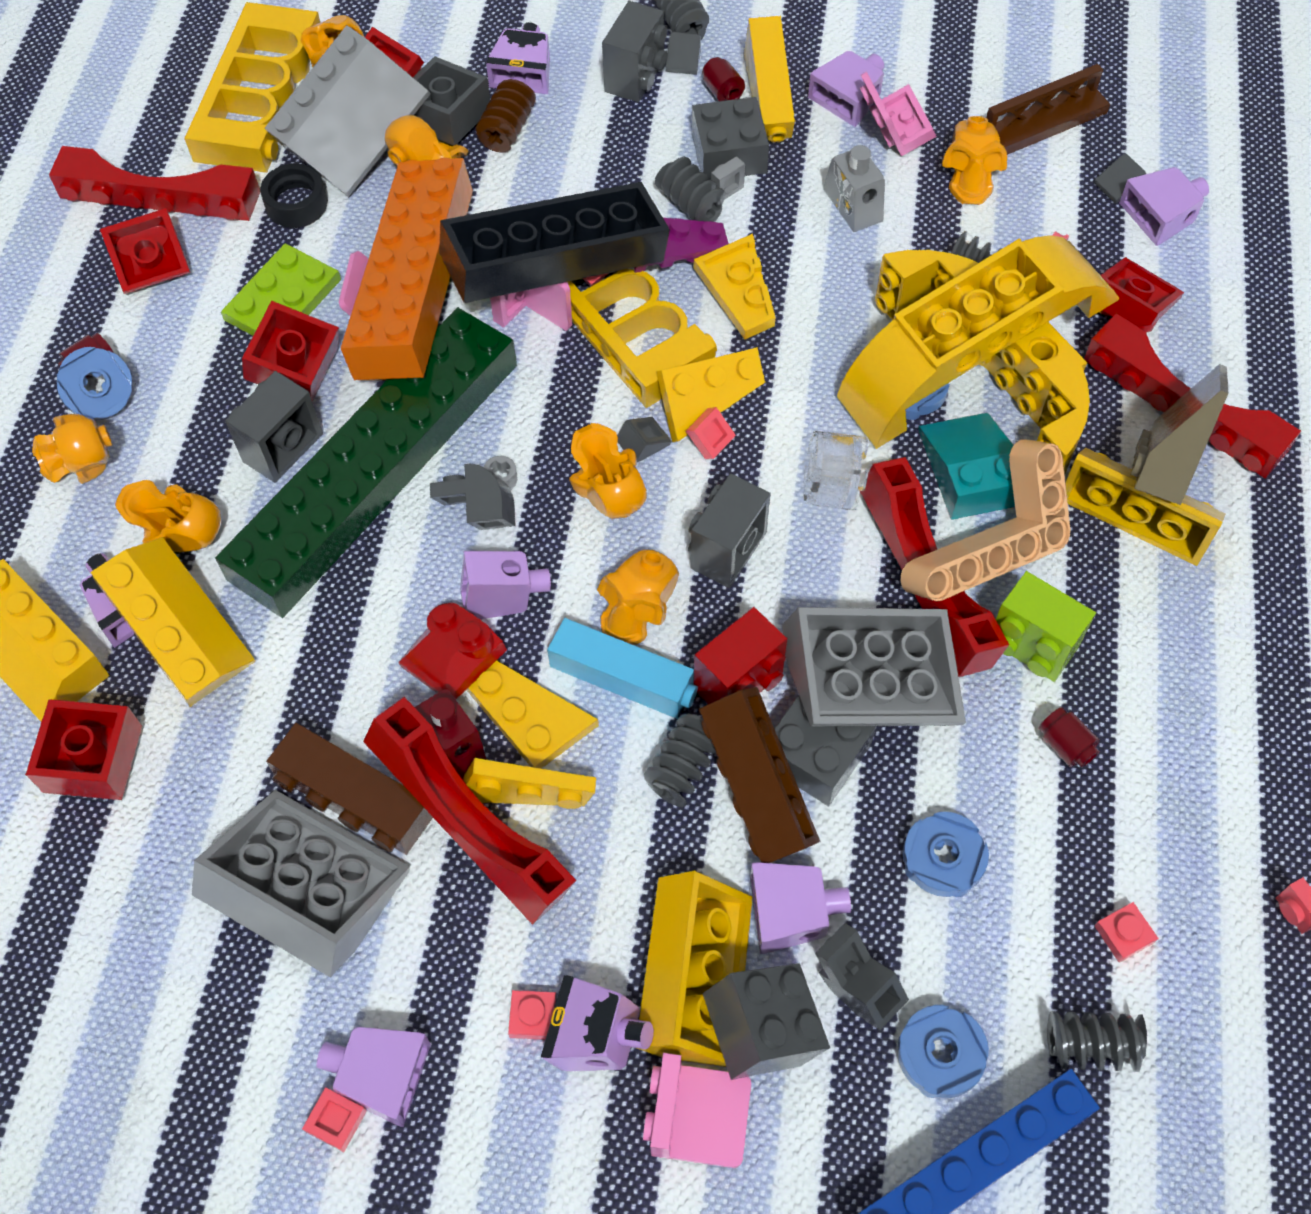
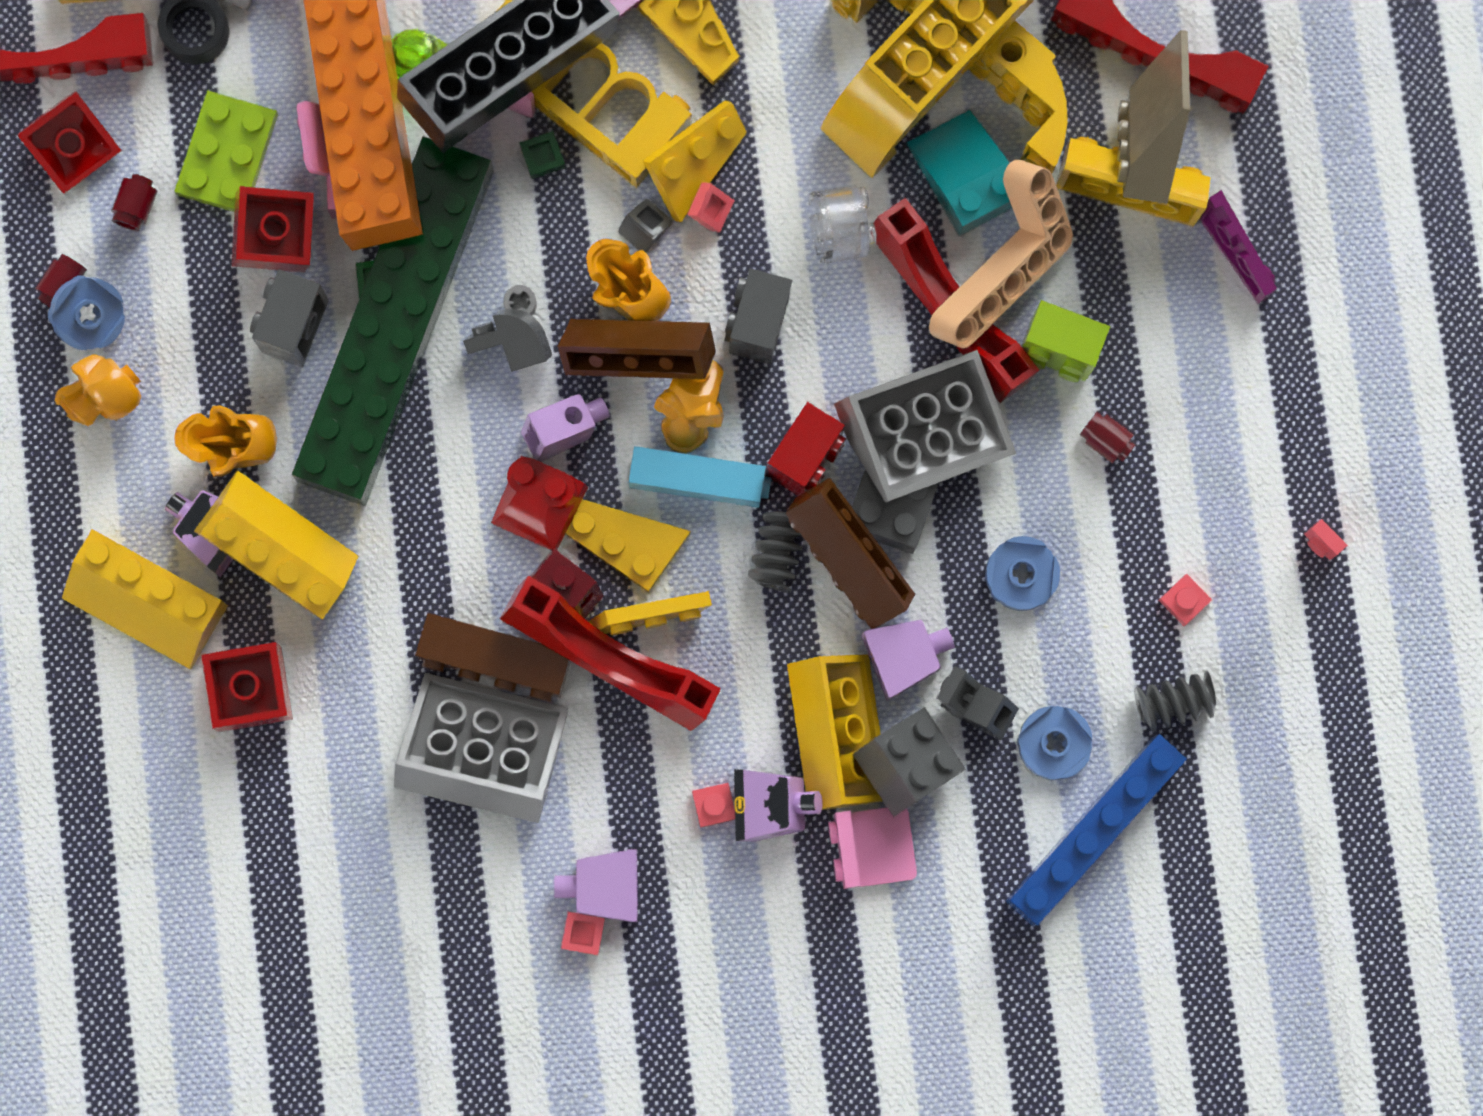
camera: 25 degrees left, 20 degrees up
none -> dark red brick [111,174,158,231]
none -> dark green plate [519,131,566,180]
none -> reddish brown brick [558,319,716,380]
none -> magenta wing [1199,190,1277,304]

